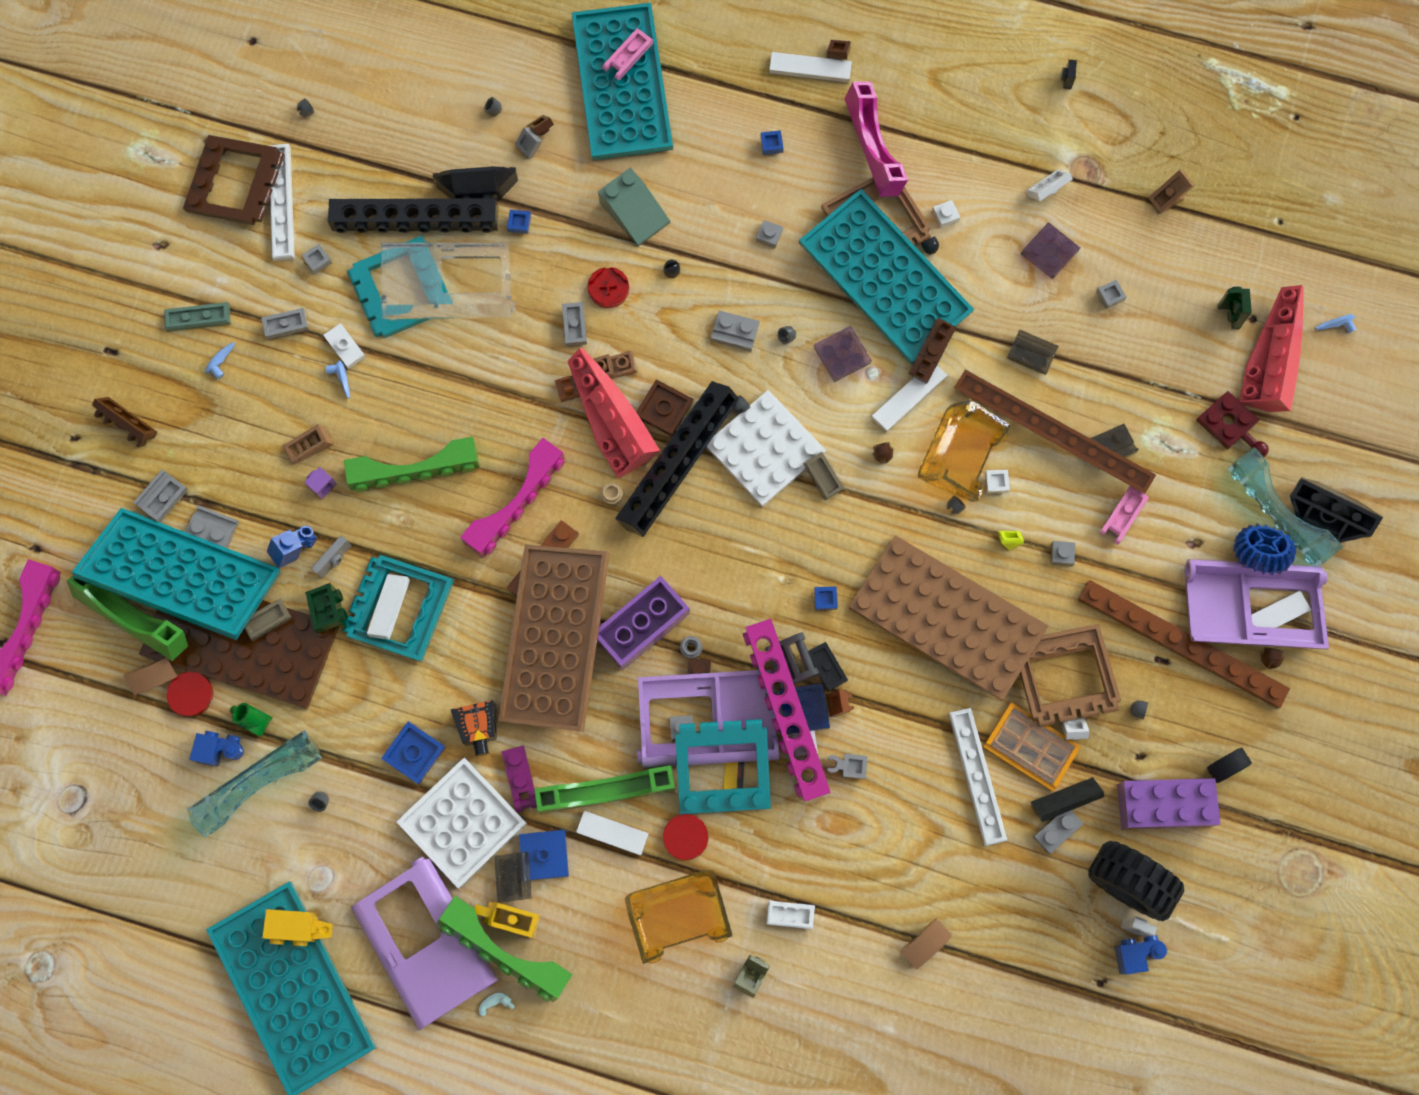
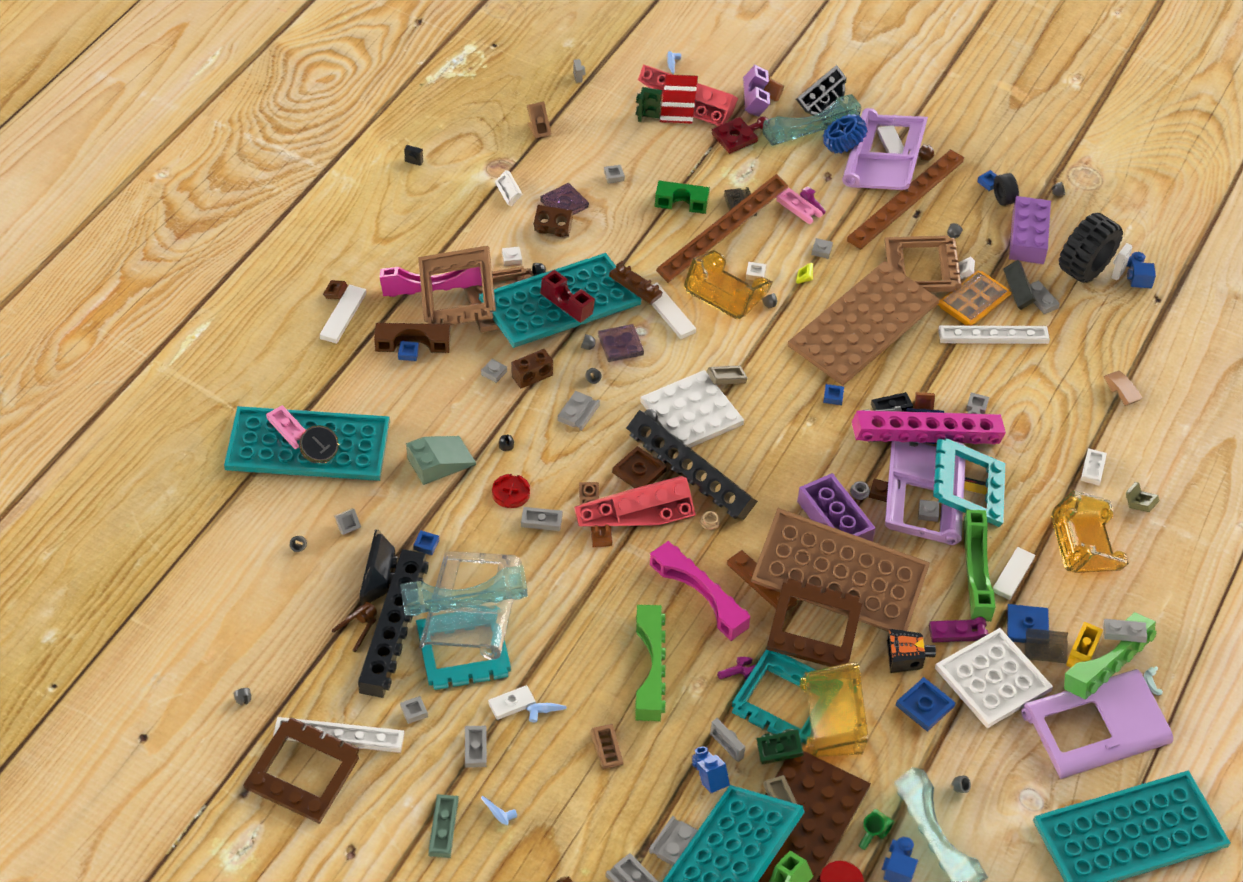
camera: 80 degrees left, 25 degrees down
yellow hinge [262,909,333,946] -> none
medium lavender plate [304,467,337,499] -> none
white tile [367,574,410,640] -> none
reddish brown plate [527,115,554,136] -> none
red tile [663,814,709,861] -> none
reddish brown plate [872,442,894,464] -> none
clear smoke plate [1006,329,1059,375] -> none
none -> black tile [299,425,339,463]
none -> reddish brown plant [332,602,377,652]
none -> reddish brown arch [374,323,450,353]
none -> clear light blue arch [400,565,528,616]
none -> medium nougat hinge [418,246,496,325]
none -> reddish brown brick [511,349,553,389]
none -> reddish brown brick [533,205,573,237]
none -> dark red arch [540,269,595,323]
none -> light grey plate [573,59,585,83]
none -> dark grey hinge [581,334,596,350]
none -> green arch [655,180,710,214]
none -> red sticker [660,74,698,124]
none -> magenta bar [717,657,756,680]
none -> medium lavender arch [743,64,770,117]
none -> dark orange tile [764,79,784,101]
none -> reddish brown hinge [766,578,862,671]
none -> magenta bar [800,187,826,215]
none -> clear yellow windscreen [800,662,868,757]
none -> blue plate [977,170,997,191]
none -> dark grey hinge [1052,182,1065,196]
none -> light grey plate [1103,619,1147,643]

